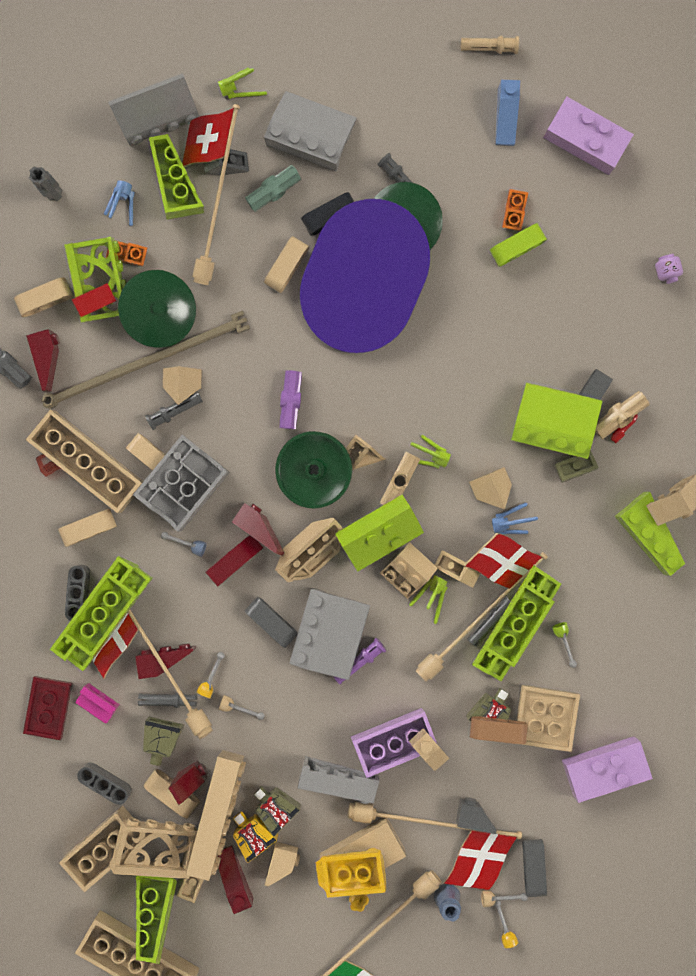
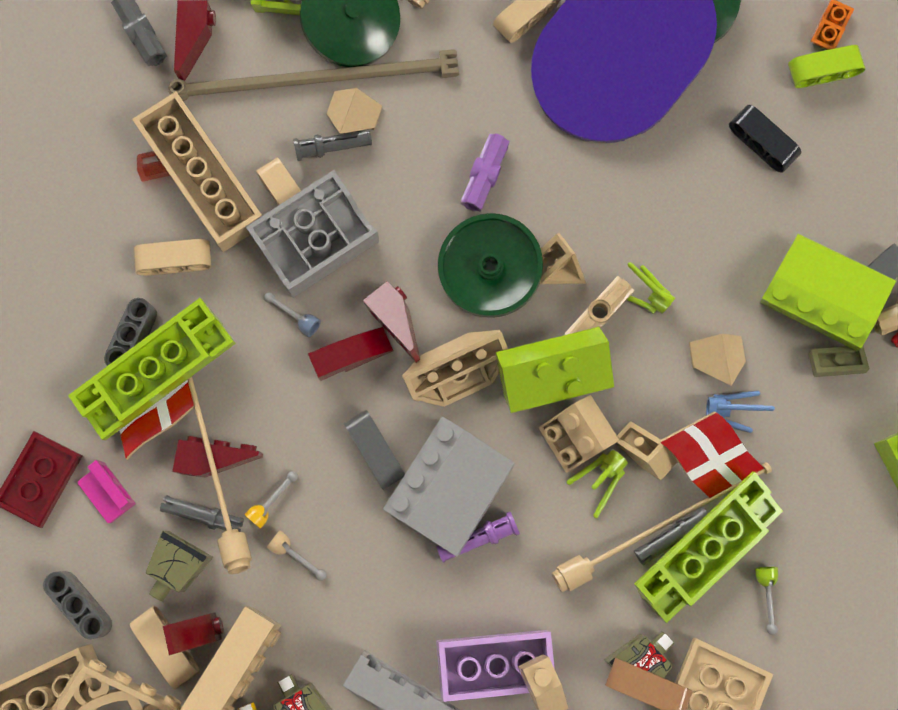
camera: 10 degrees right, 10 degrees down
none -> black beam [729,105,802,173]

